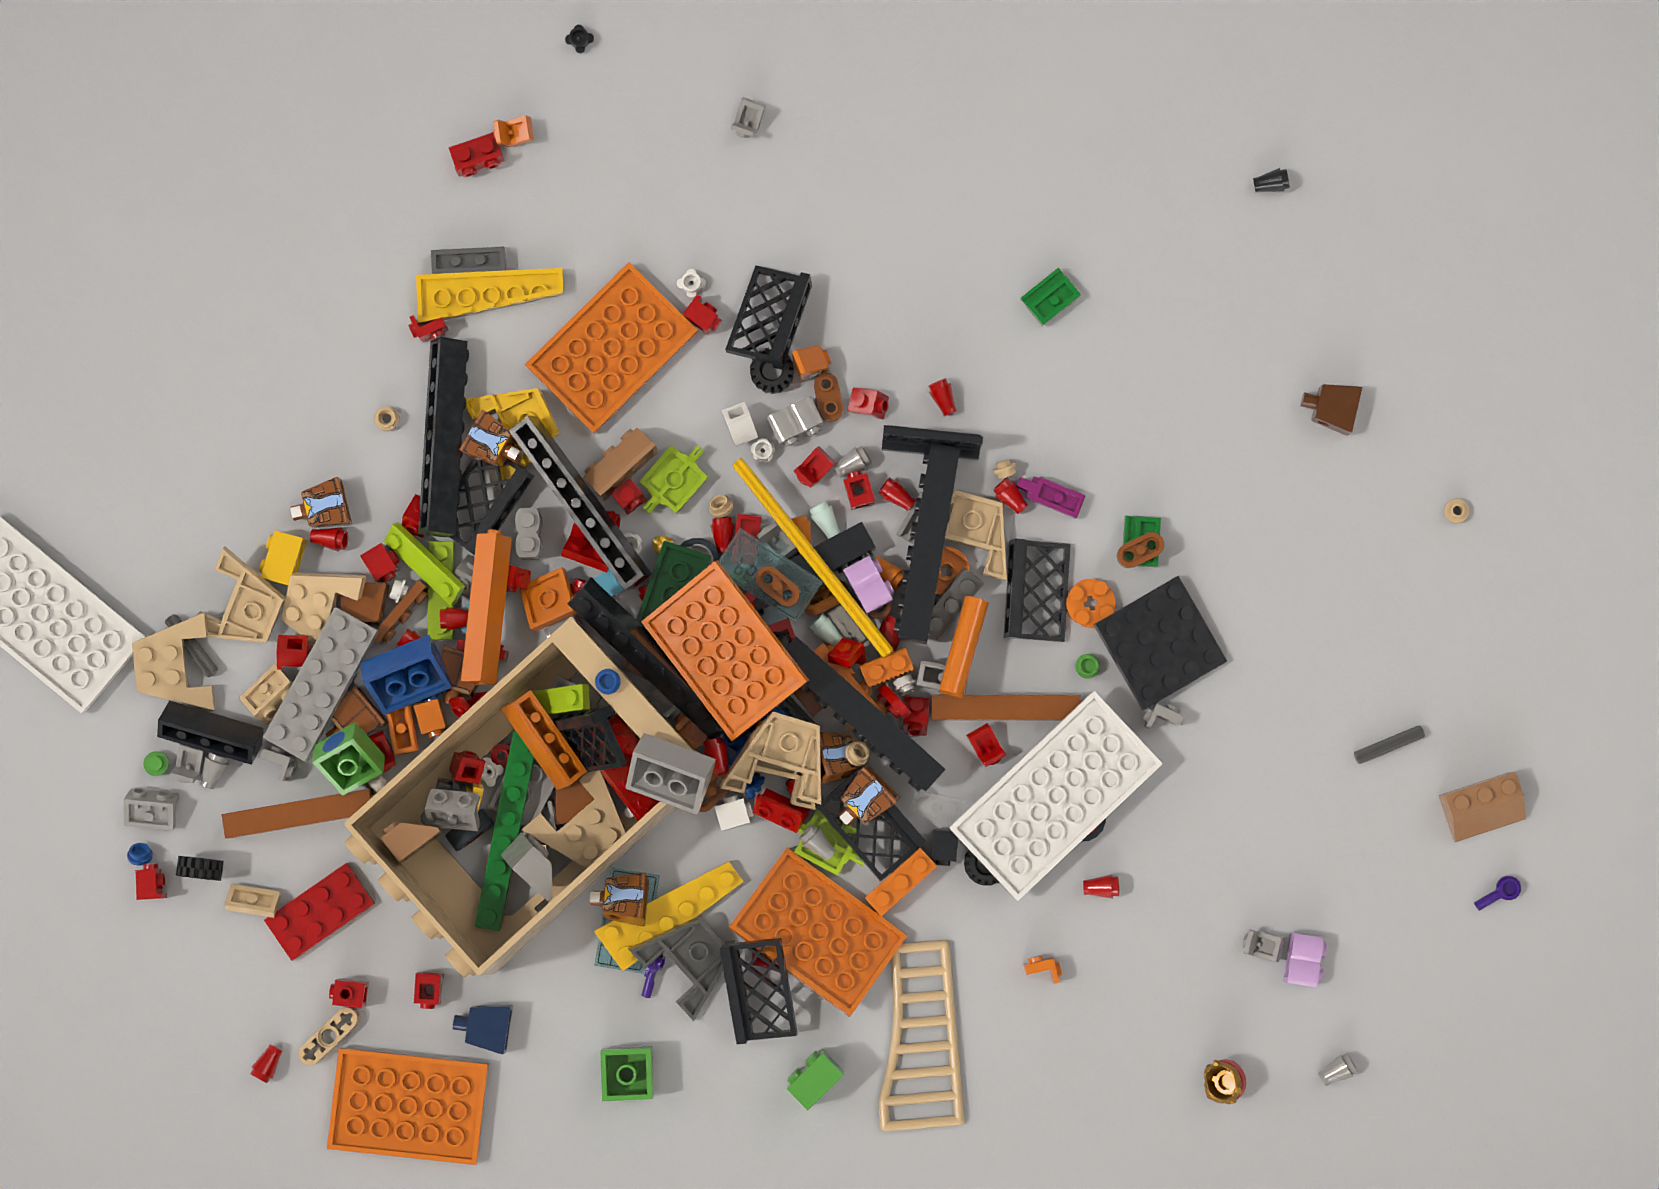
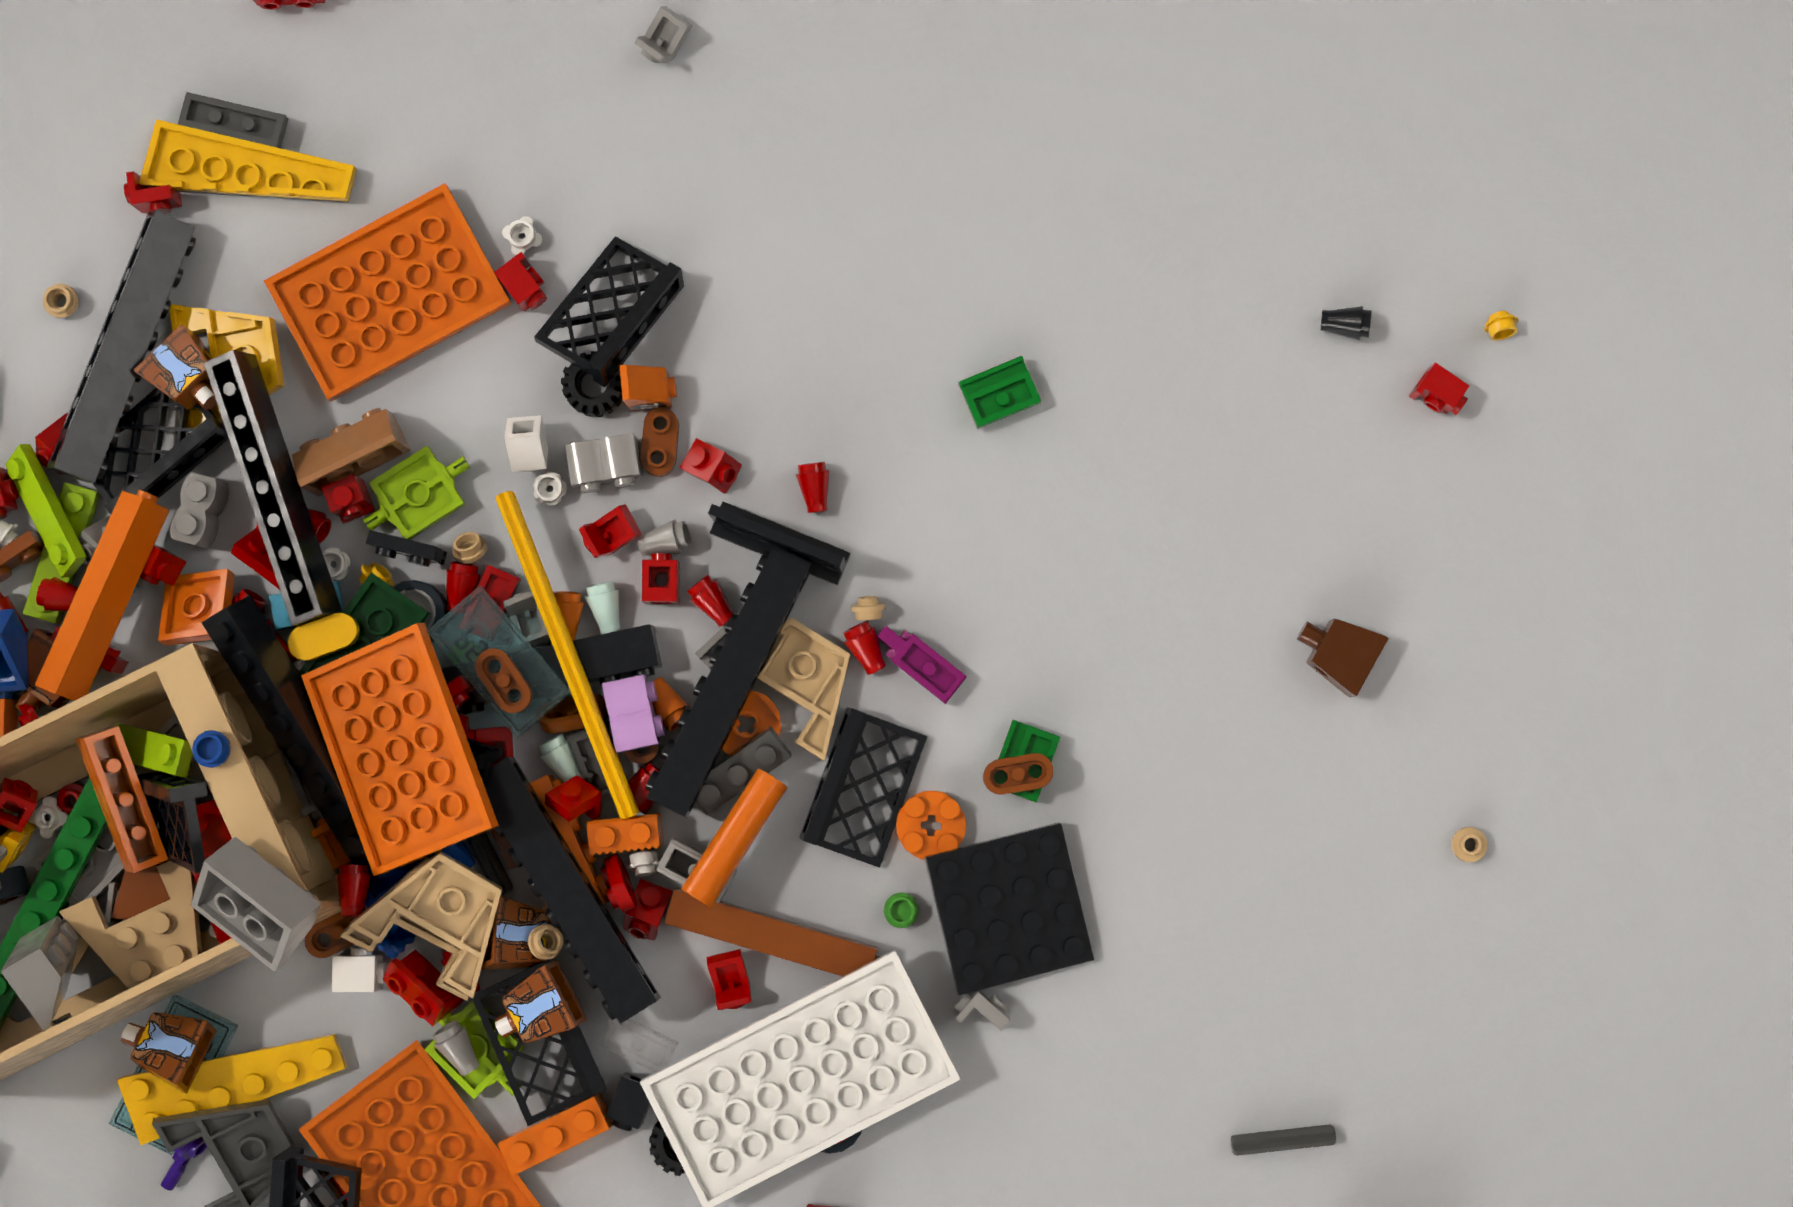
camera: 20 degrees right, 0 degrees up
none -> yellow tile [288,613,360,661]
none -> black plate [366,530,447,567]
none -> red brick [1409,362,1469,415]
none -> yellow plate [1484,311,1518,341]

